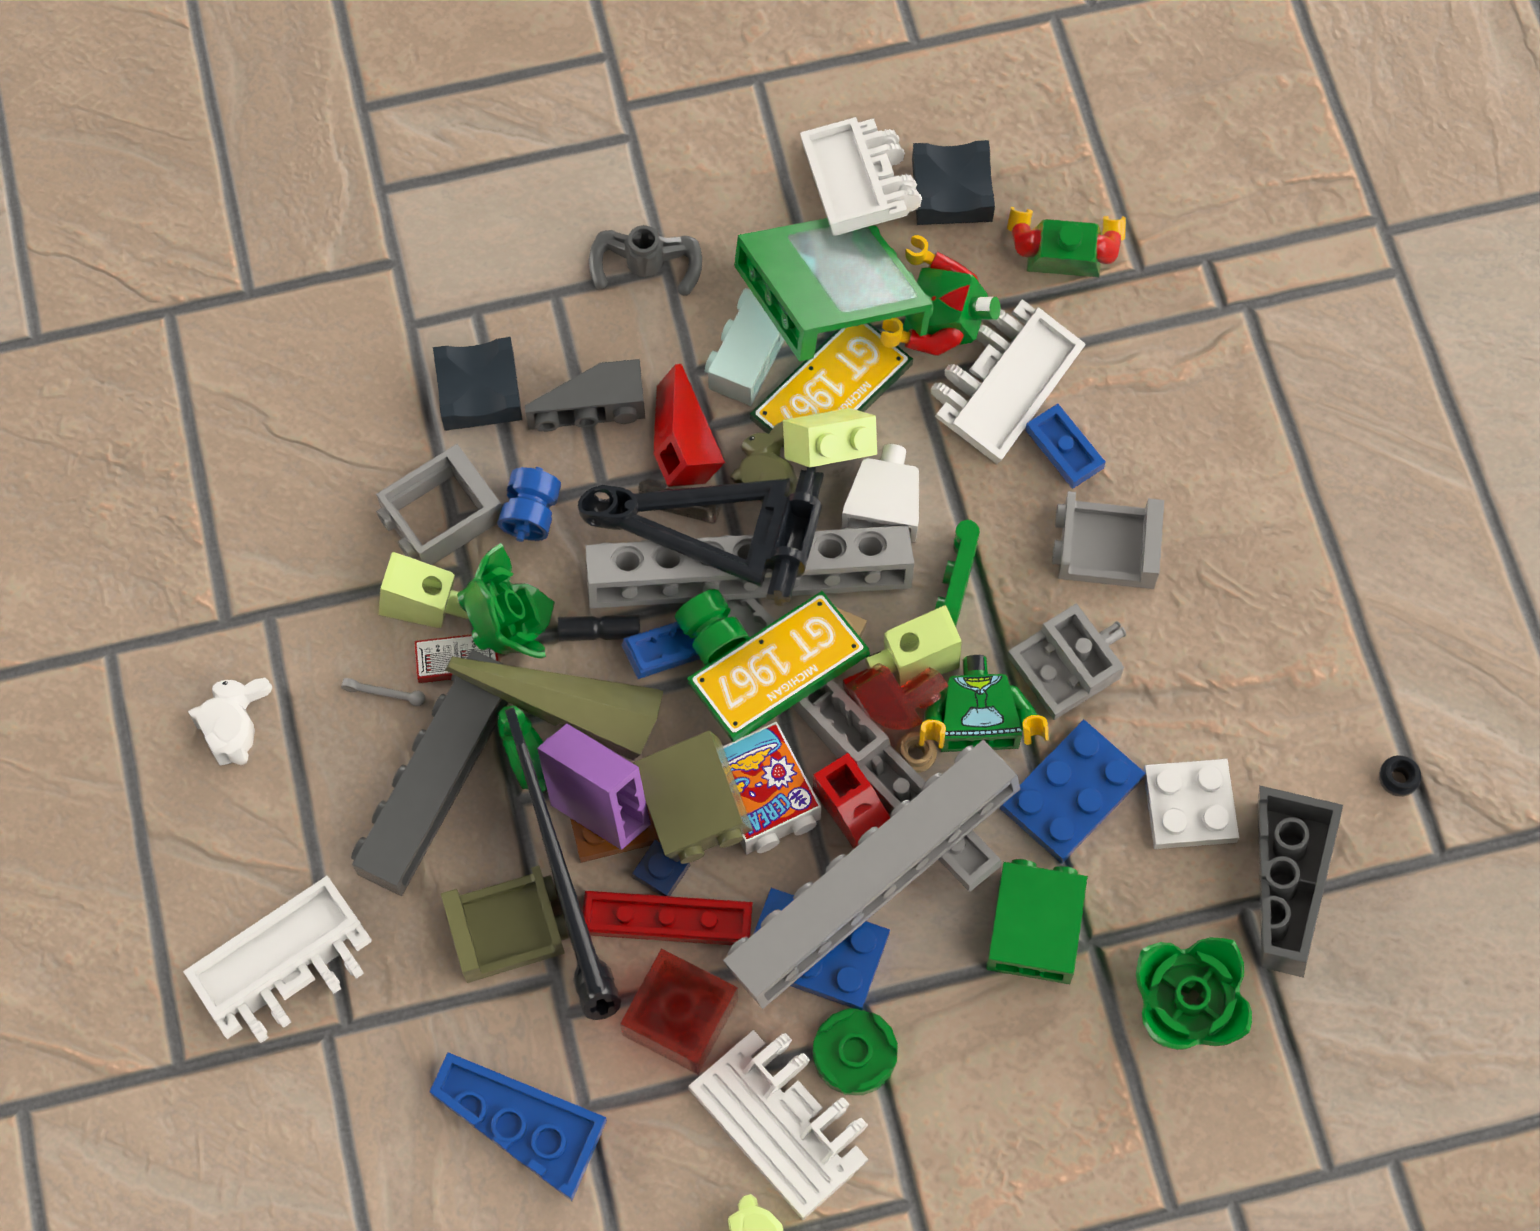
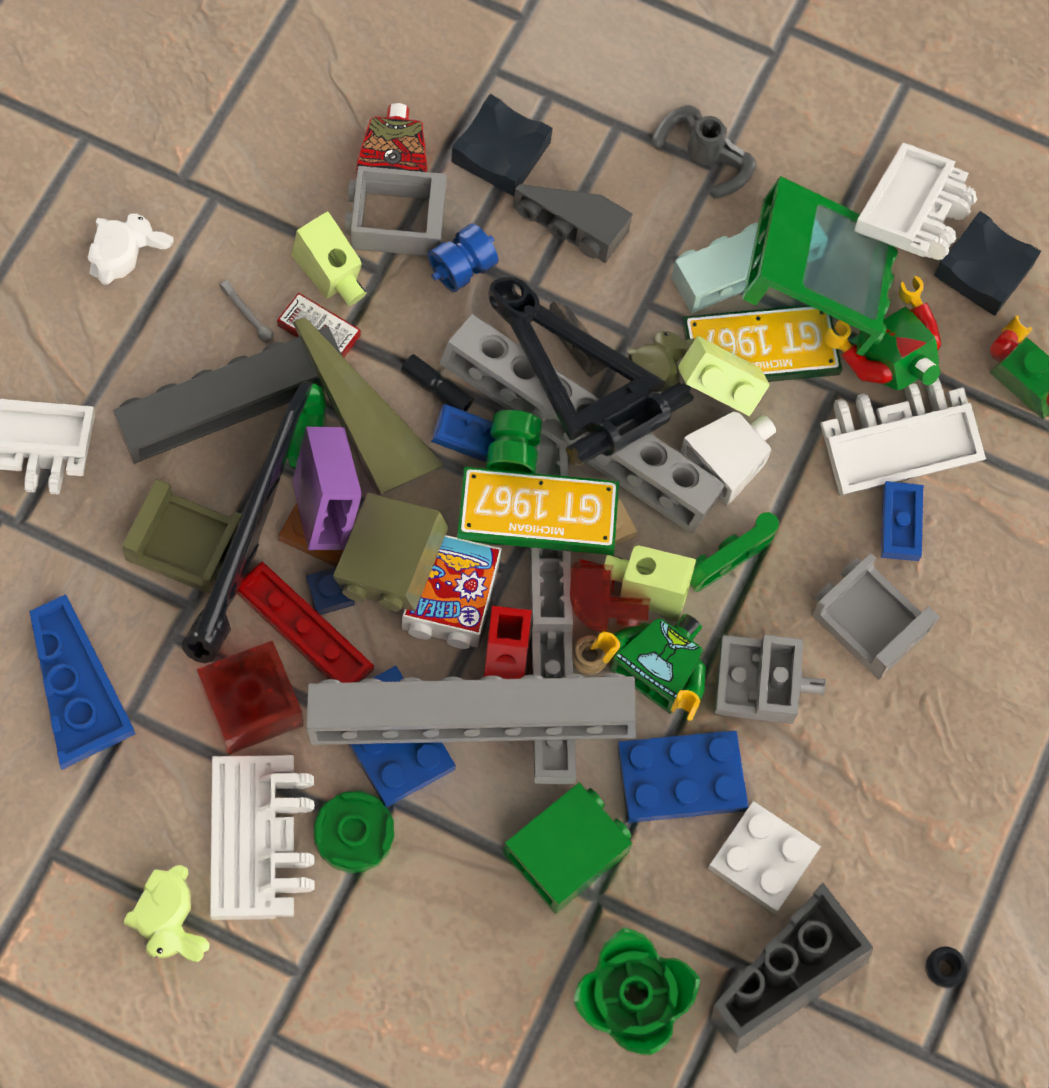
camera: 30 degrees right, 0 degrees up
green brick [457,543,555,658] -> none
red slope [653,364,725,487] -> none
none -> torso [356,103,427,177]

